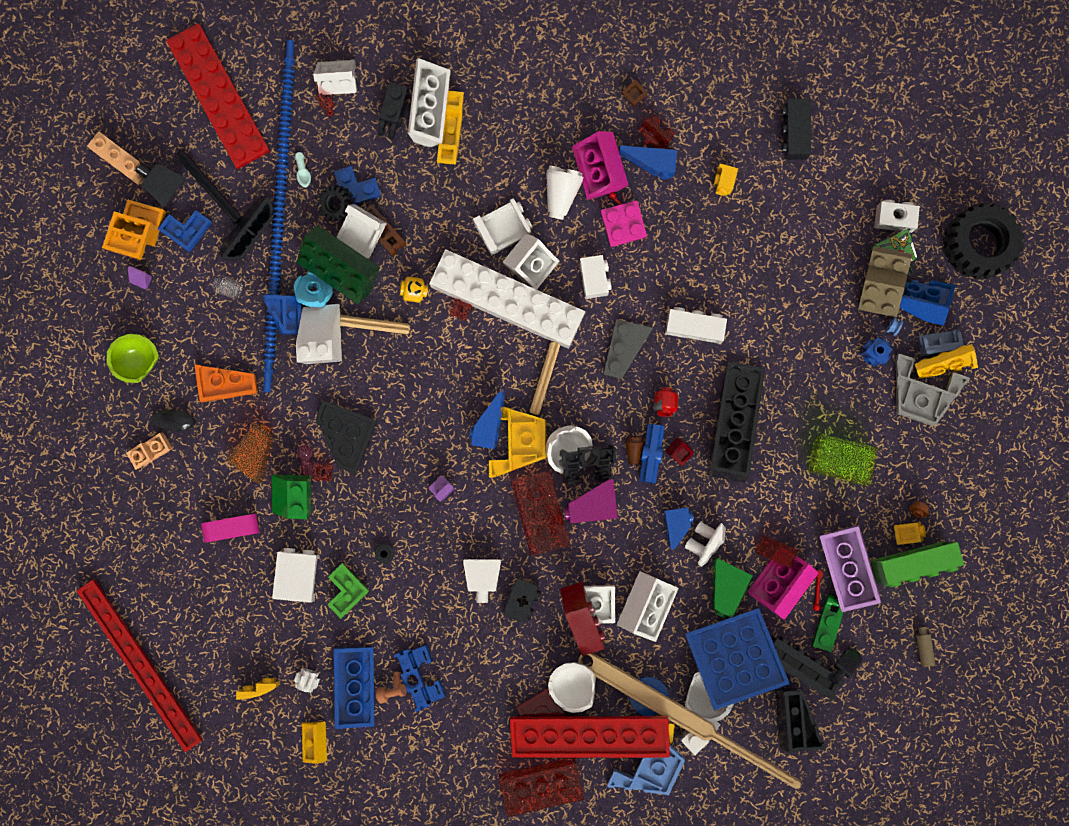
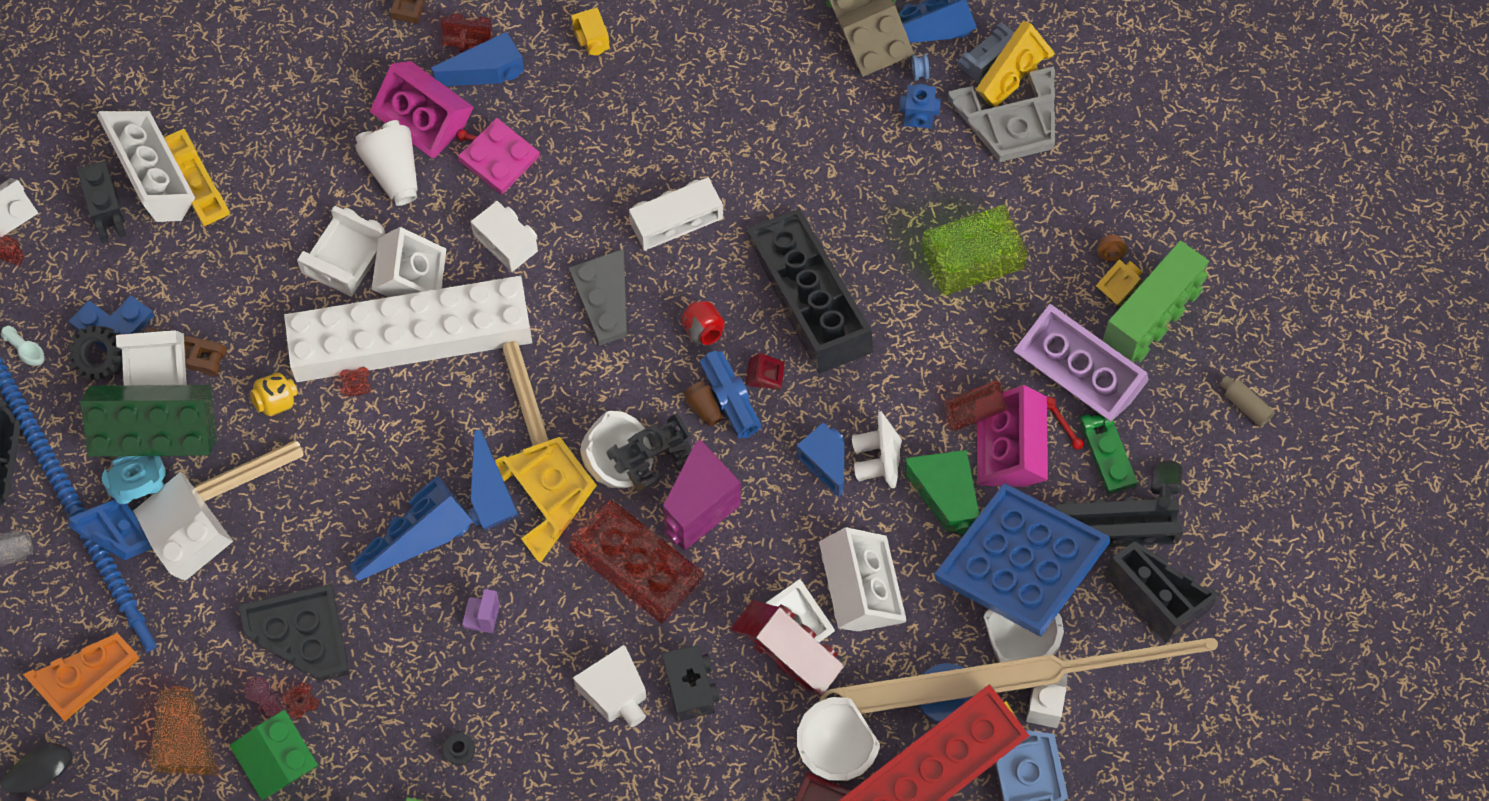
camera: 35 degrees left, 20 degrees down
none -> blue wedge [349,476,473,581]

